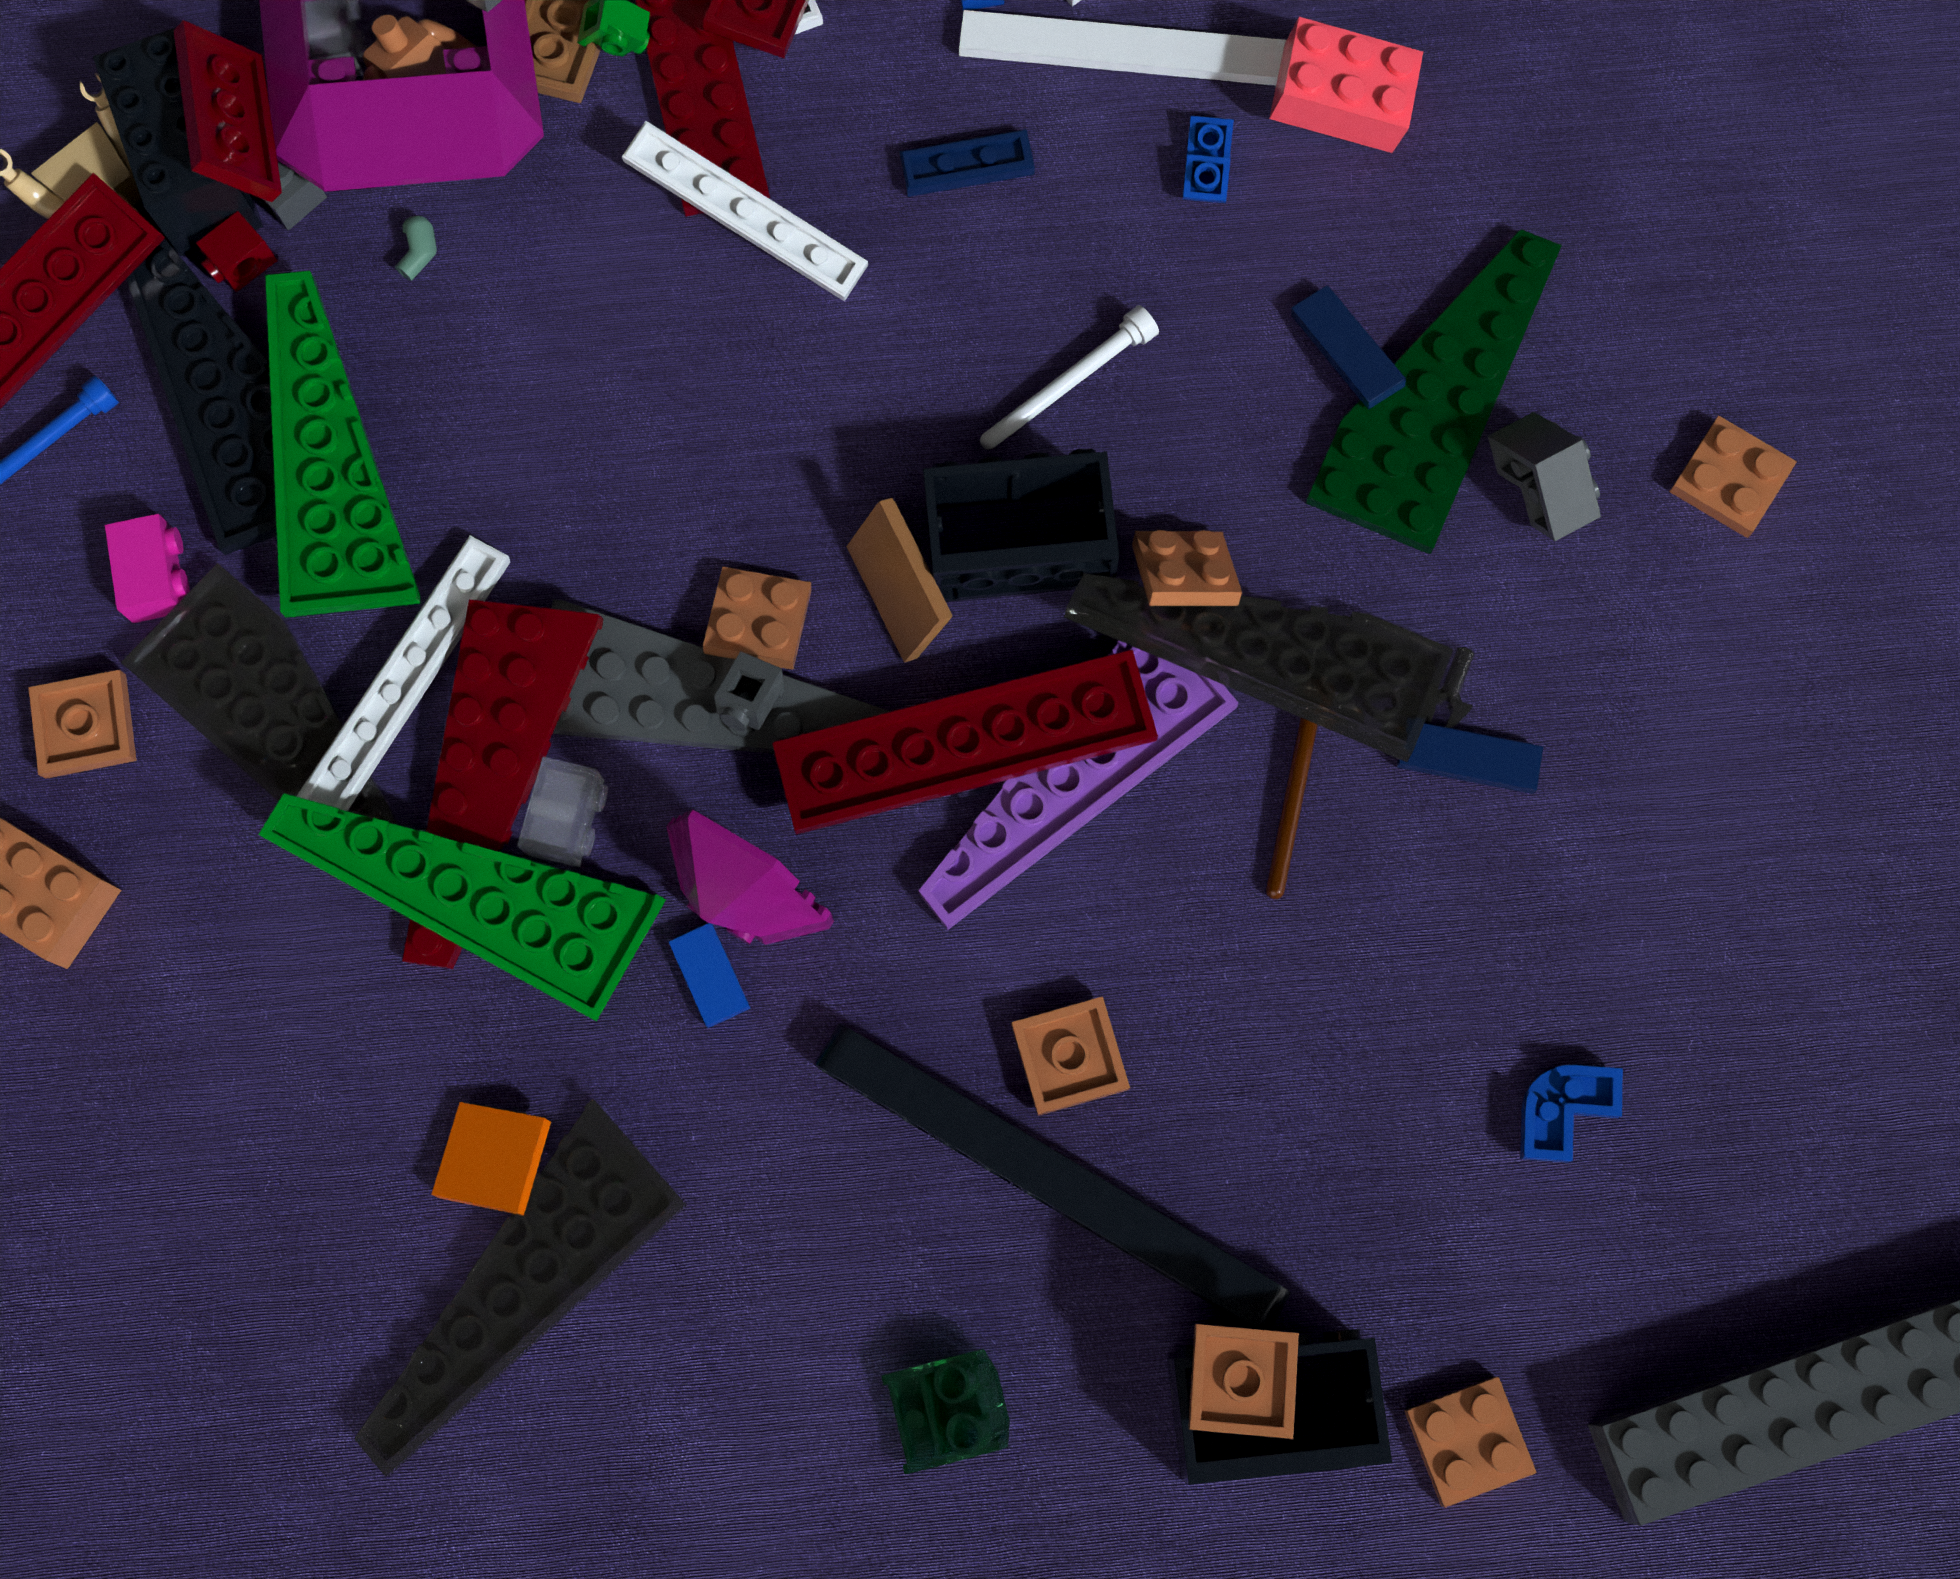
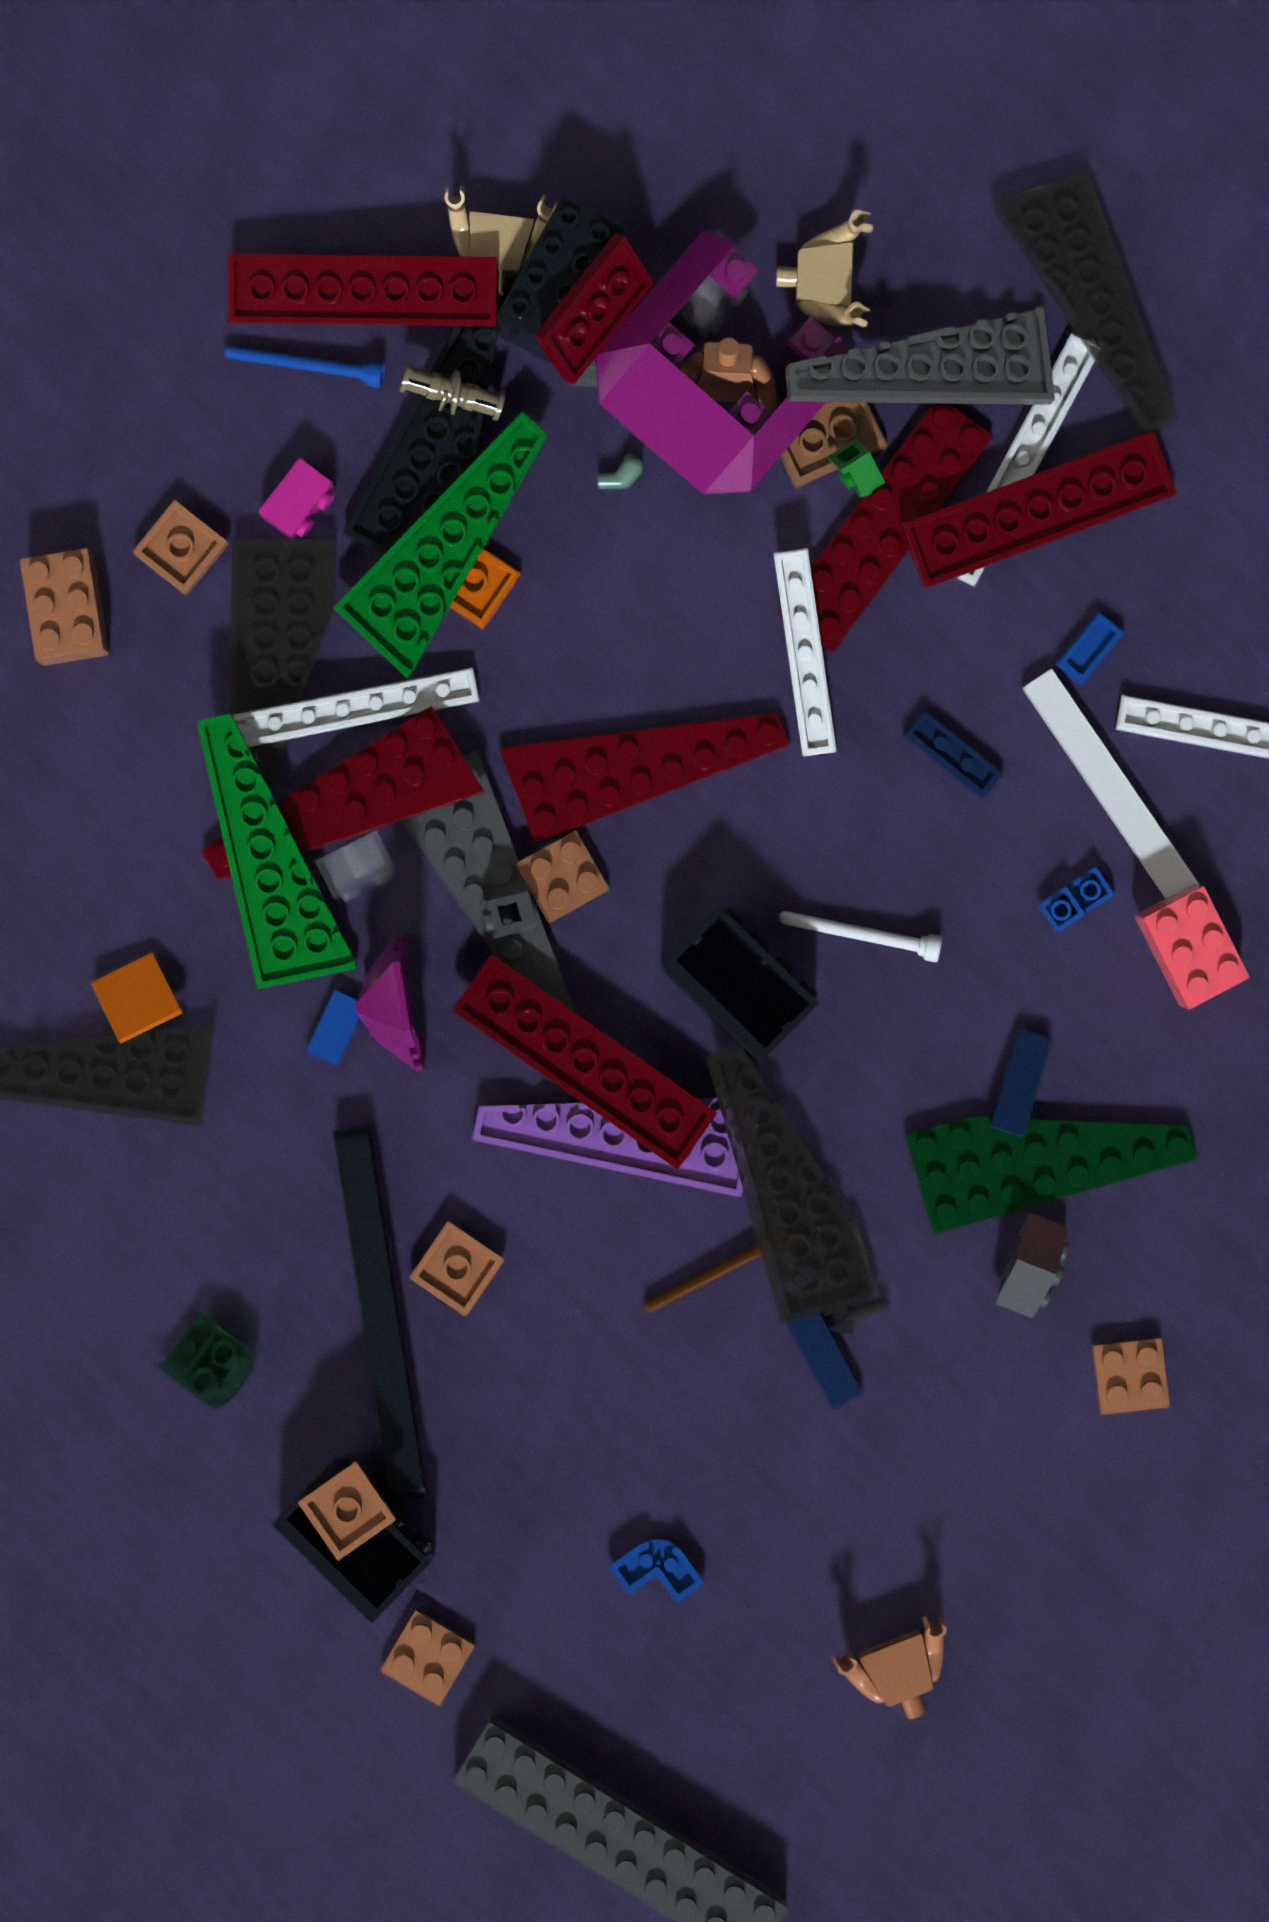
camera: 50 degrees right, 10 degrees up
dark red brick [196,211,278,293] -> none
medium nougat tile [846,498,952,662] -> none
nougat plate [1132,530,1242,606] -> none
none -> dark tan piece [399,362,506,421]
none -> orange tile [450,548,521,630]
none -> dark red wing [499,713,790,844]
none -> nougat torso [831,1613,947,1720]

